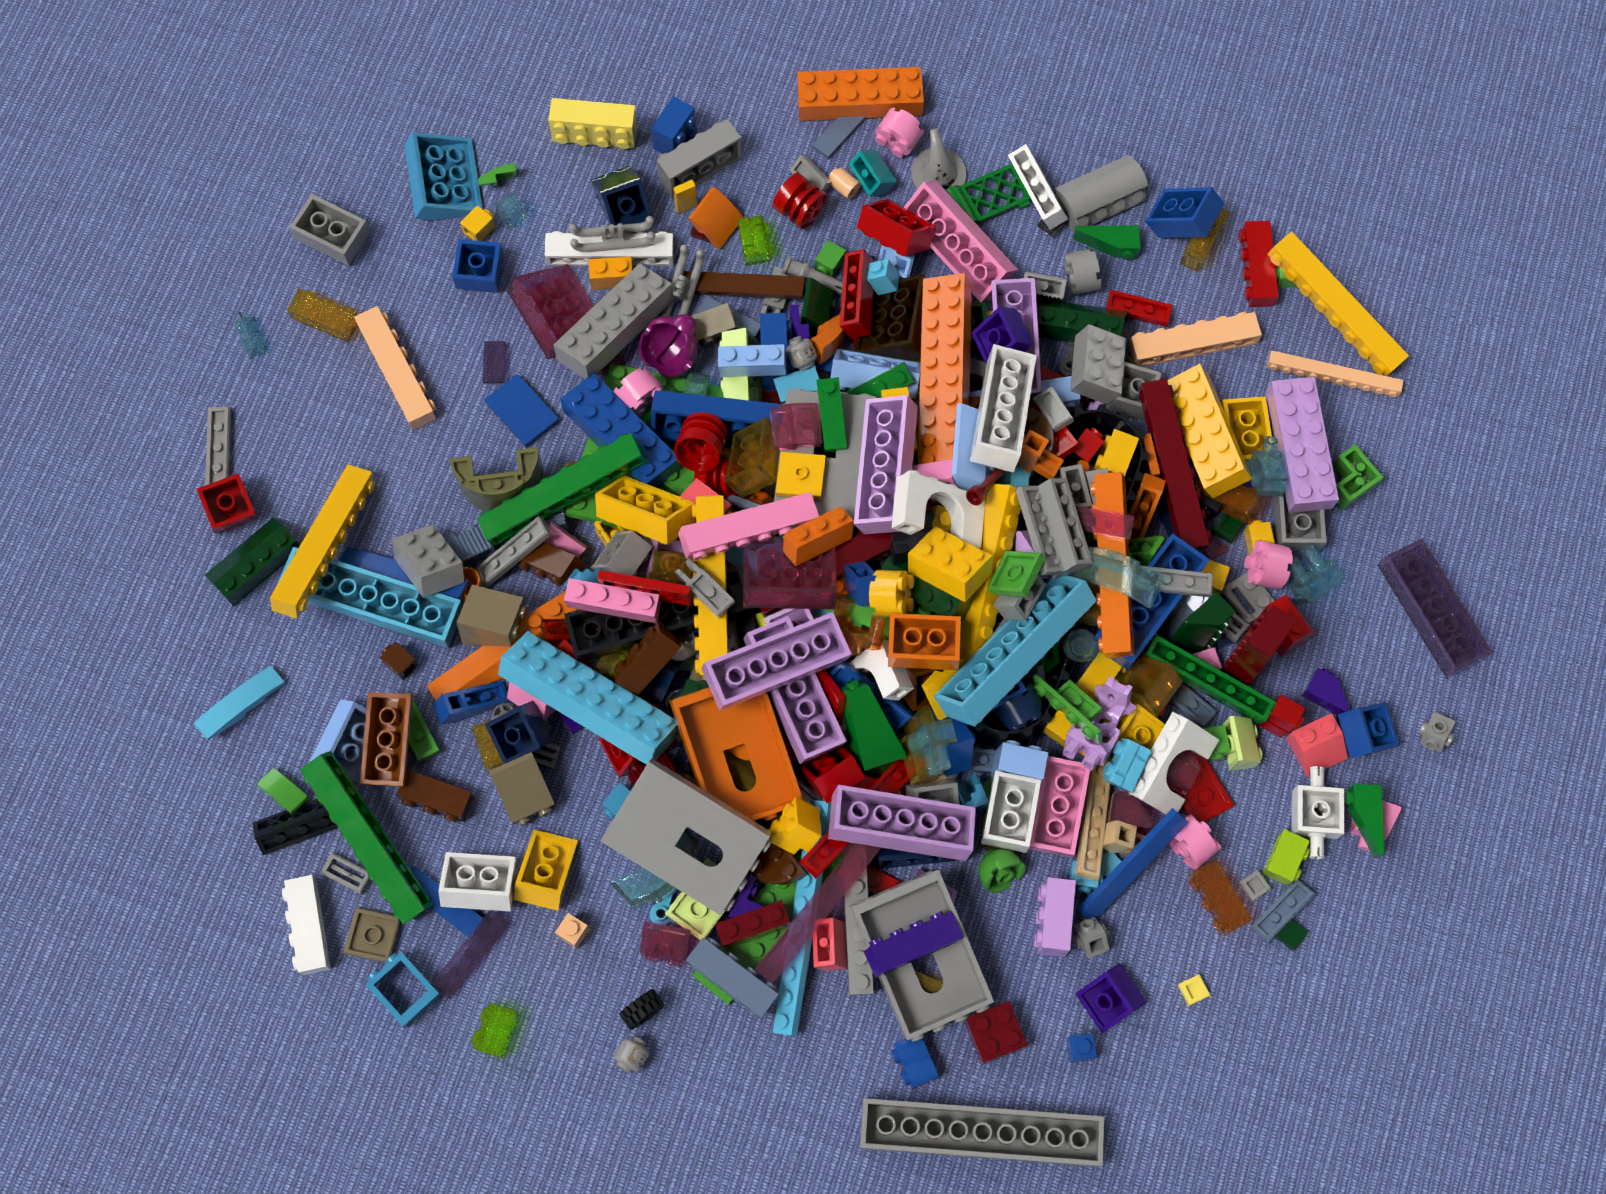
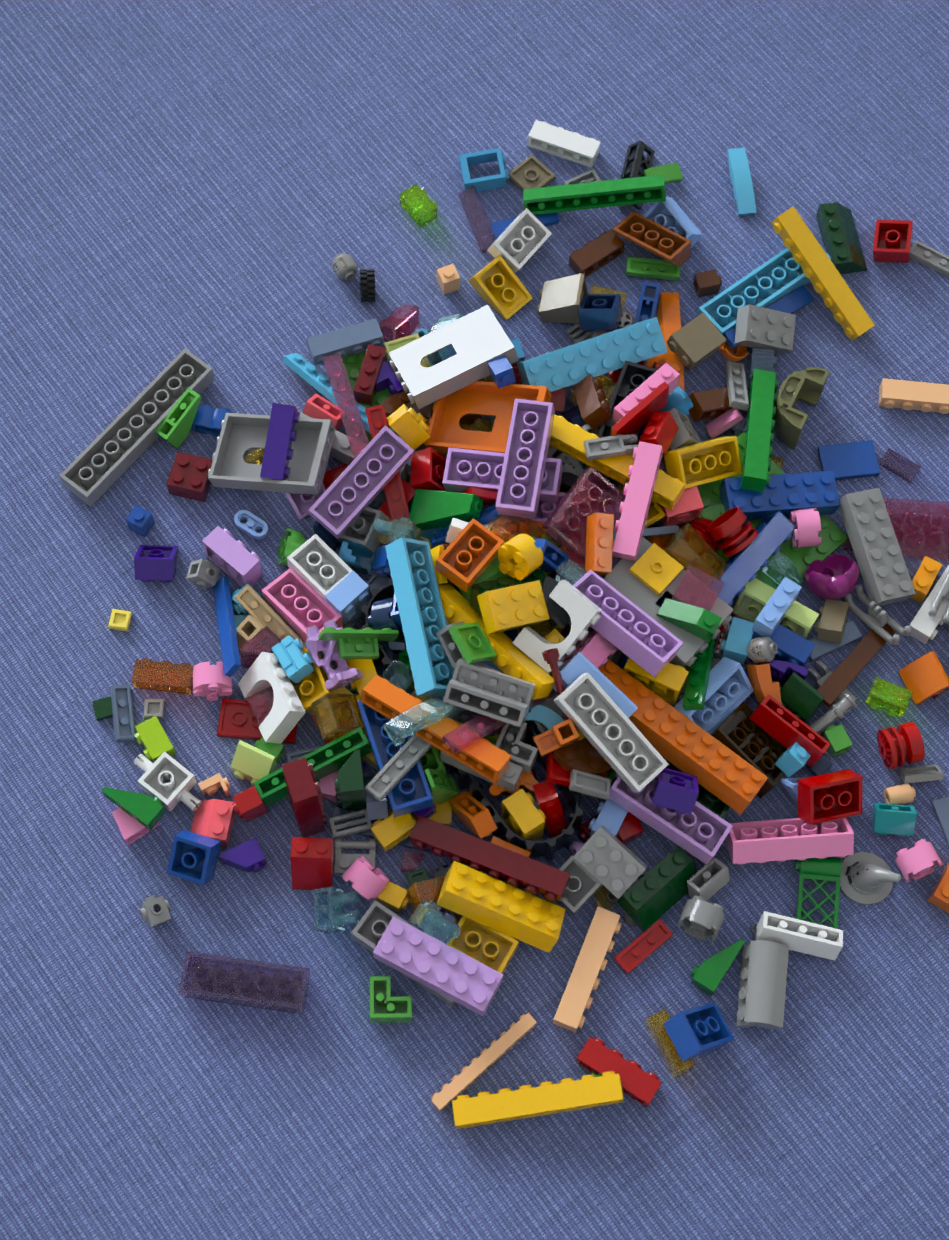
camera: 125 degrees right, 5 degrees down
none -> bright green slope [155,388,202,449]
none -> light nougat bracket [198,773,231,797]
none -> light blue plate [234,510,269,540]
none -> blue brick [487,355,516,389]
none -> clear light blue brick [556,559,587,585]
none -> red slope [632,412,679,456]

